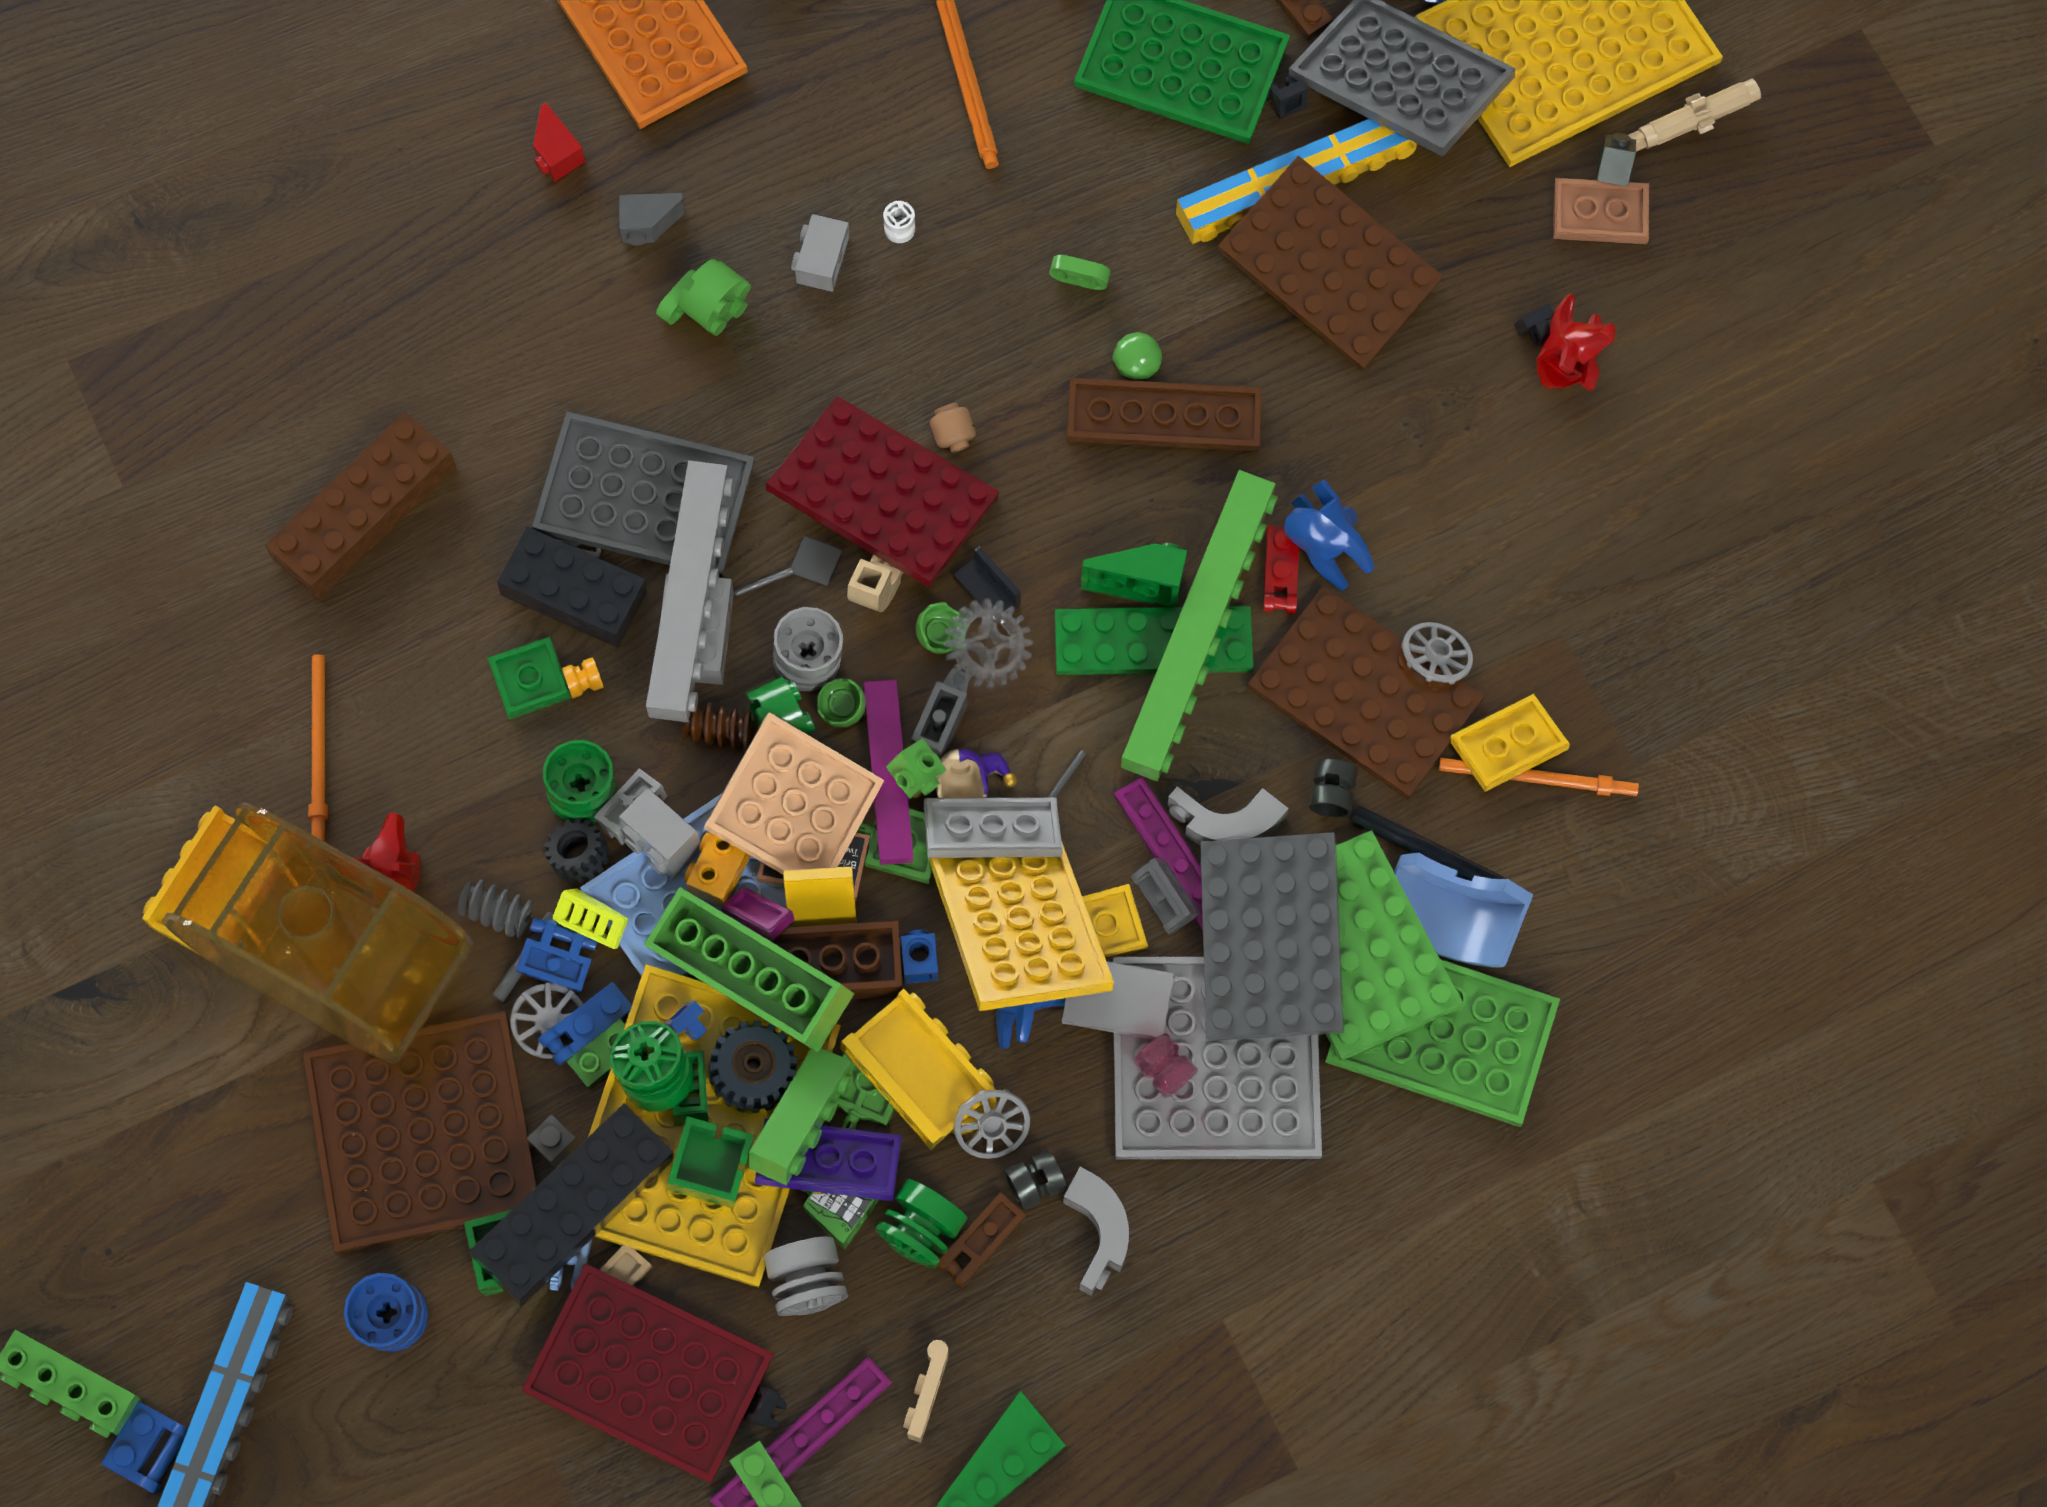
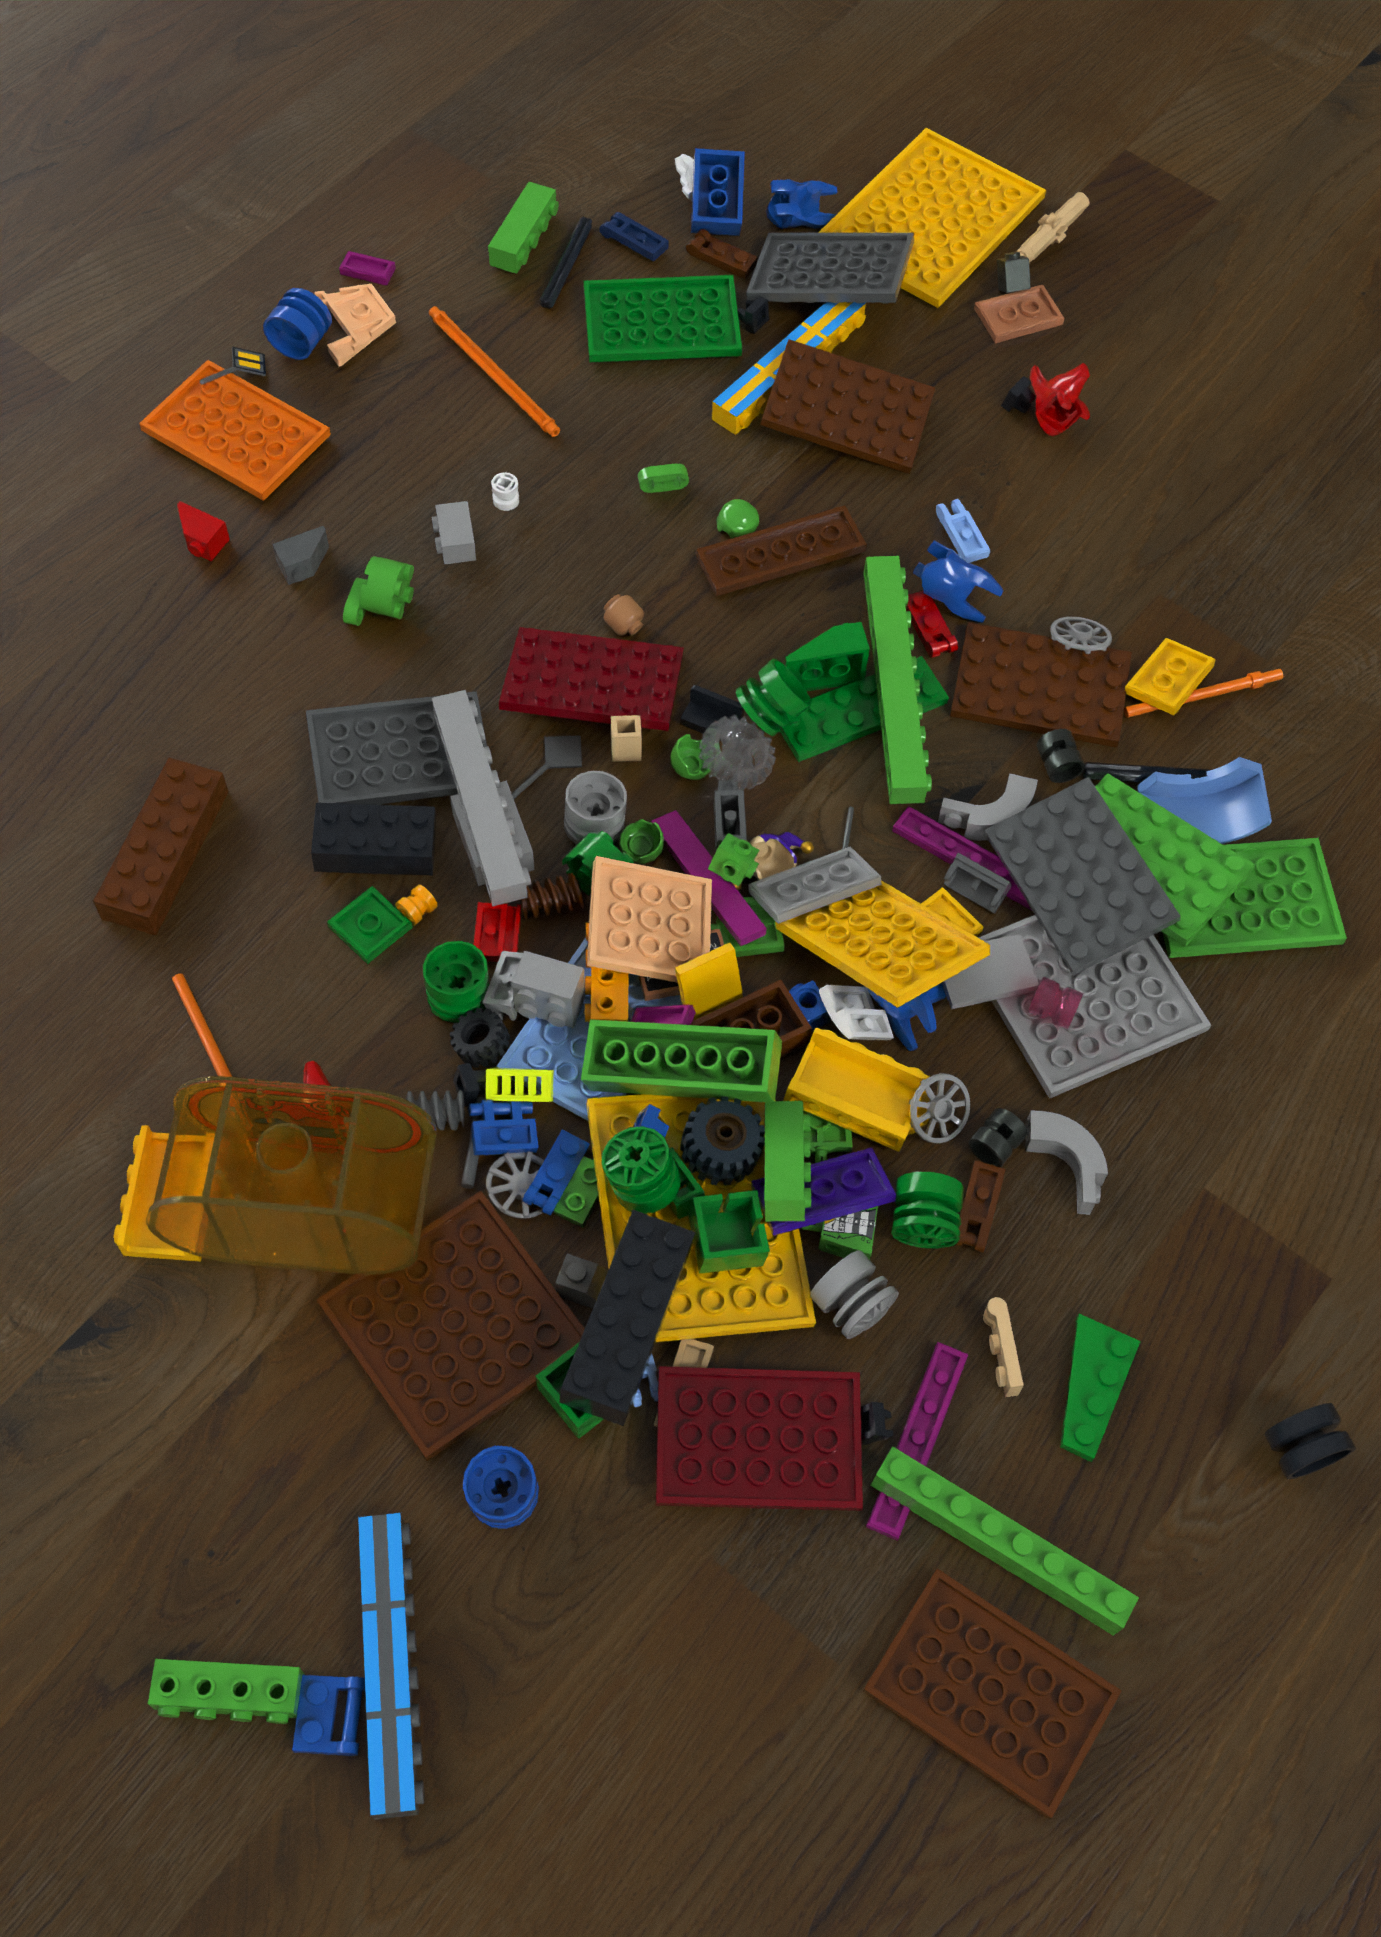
camera: 25 degrees left, 10 degrees down
none -> black tile [453,1063,486,1107]
none -> red plate [473,902,522,962]
none -> green wheel [736,658,812,736]
none -> white slope [819,985,894,1040]
none -> light blue hinge [936,499,990,563]

